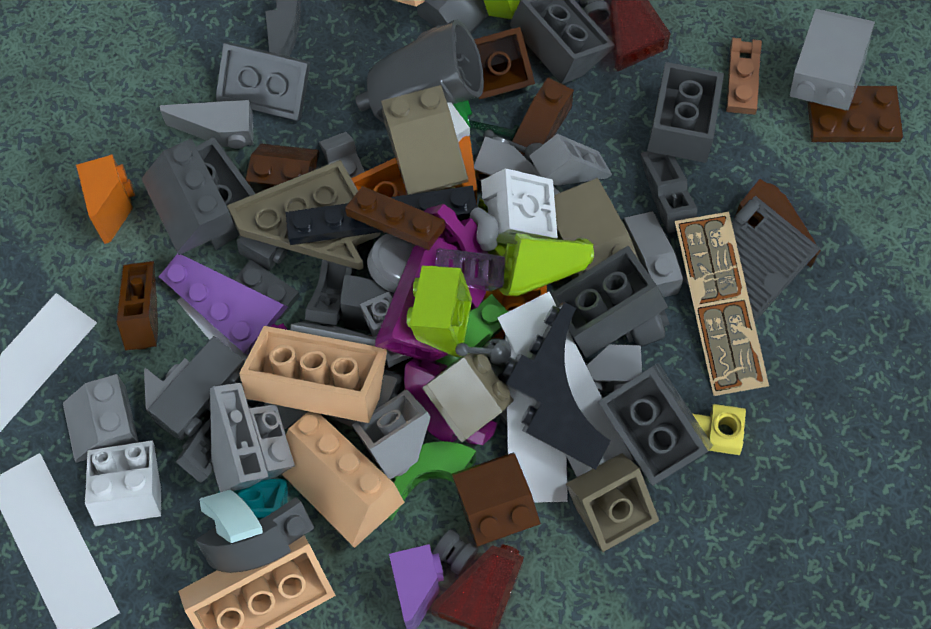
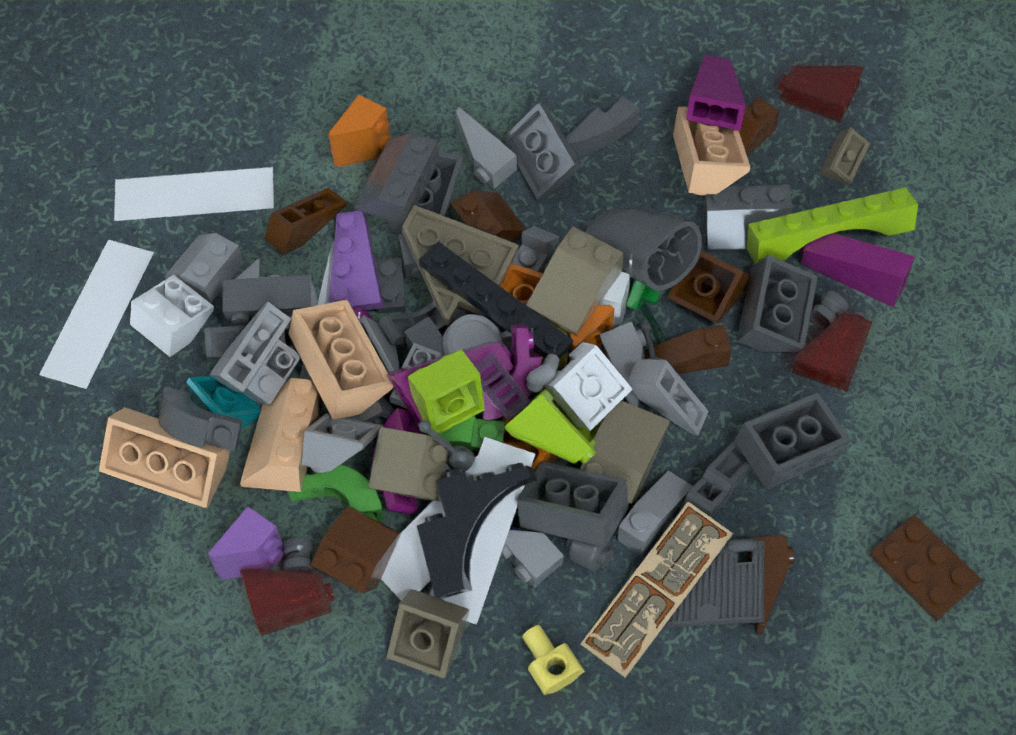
camera: 50 degrees right, 5 degrees down
light aqua slope [199,489,263,543] -> none
reddish brown plate [345,186,445,250] -> none
dark grey brick [598,363,713,486] -> none
nougat plate [726,37,762,115] -> none
light grey slope [790,9,875,110] -> none

